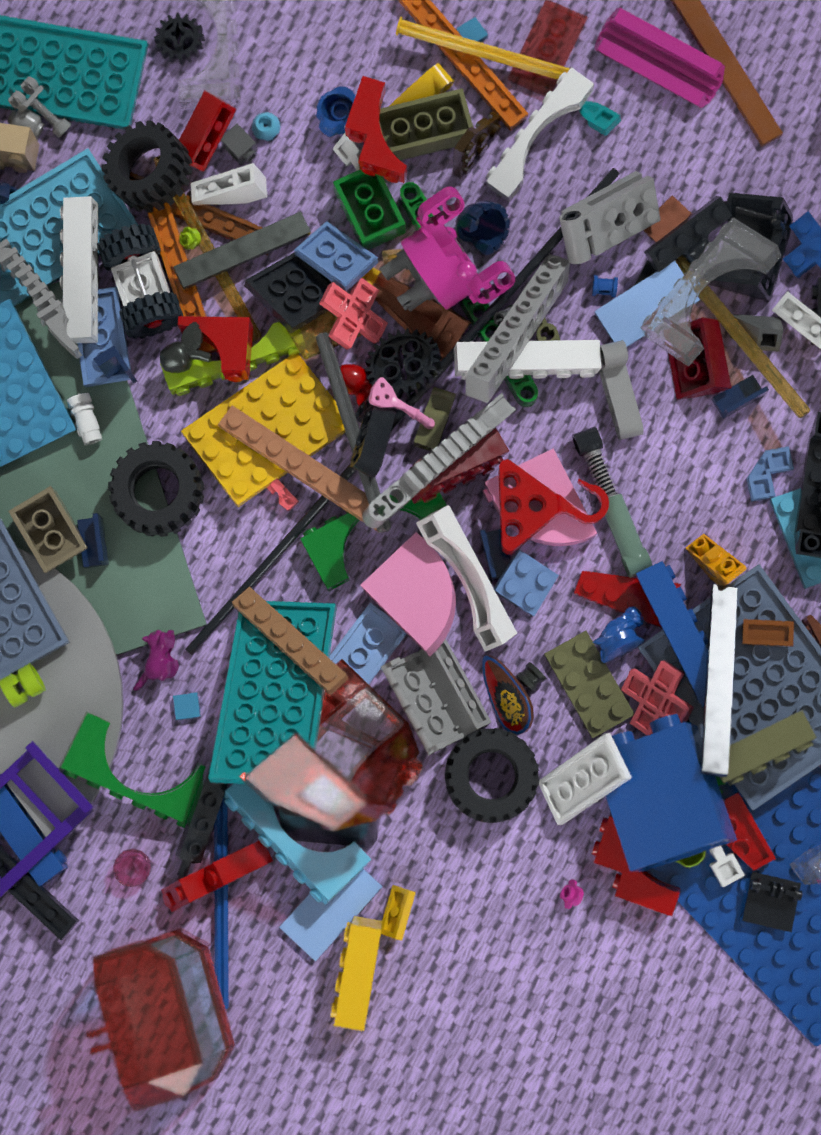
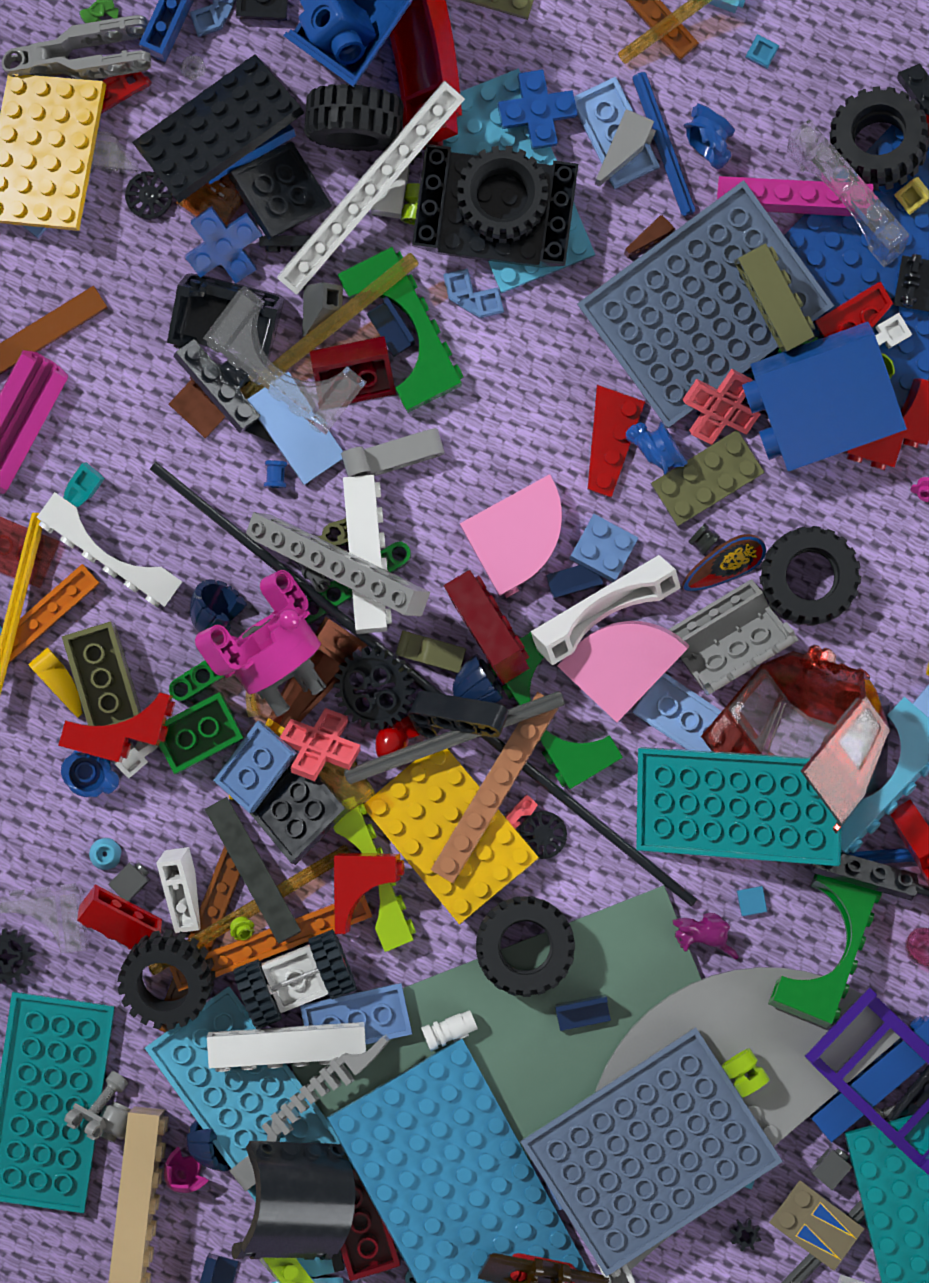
camera: 90 degrees left, 5 degrees up
dark tan slope [8,486,88,574] -> none
dark blue panel [93,346,137,384] -> none
pearl dark grey piece [159,322,212,373] -> none
medium nougat plate [232,587,348,695] -> none
light grey piece [362,393,516,528] -> none
bright pink piece [369,377,435,429] -> none
dark brown plate [452,111,501,178] -> none
red piece [498,459,609,555] -> none
white tile [539,733,632,825] -> none
light grey hinge [559,171,661,264] -> none
piece [572,426,653,578] -> none
blue brick [636,561,708,708] -> none
light orange slope [685,533,747,586] -> none
tile [700,584,738,778] -> none
dark orange tile [742,619,794,647] -> none
none -> green arch [338,247,464,413]
none -> dark blue hair [452,654,504,703]
none -> black wheel [519,811,567,859]

